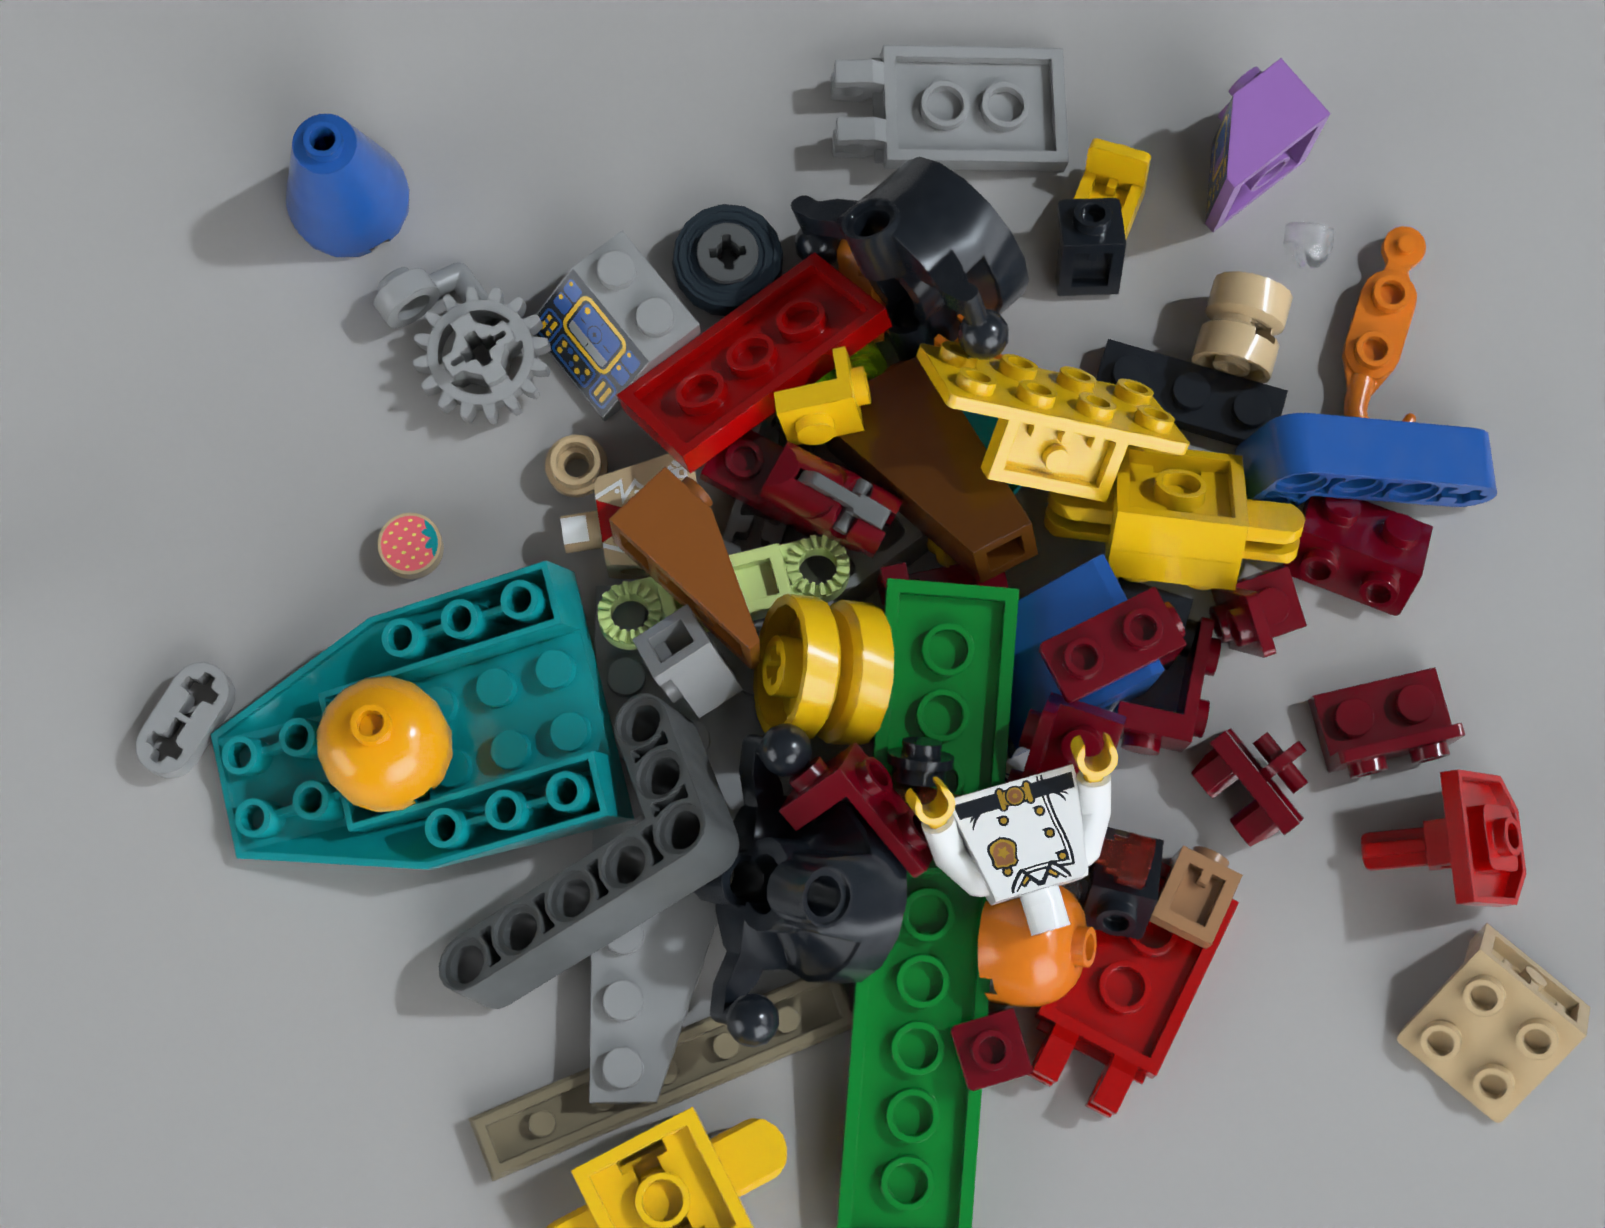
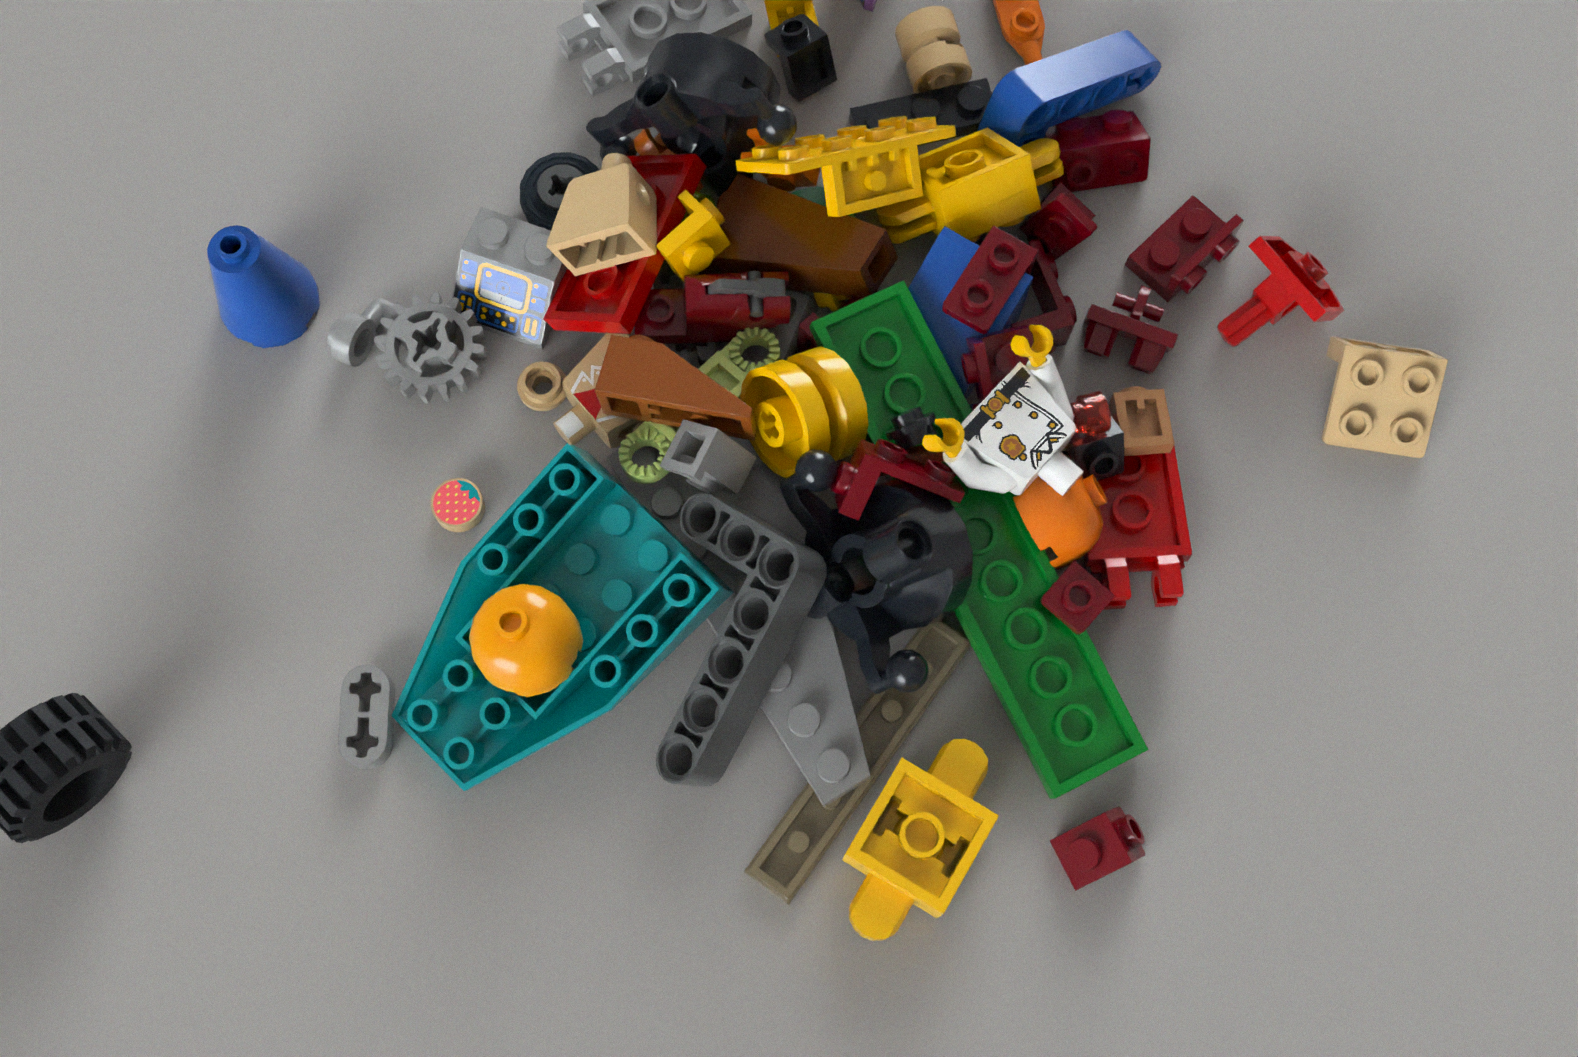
camera: 30 degrees left, 5 degrees down
none -> tan torso [546,153,657,276]

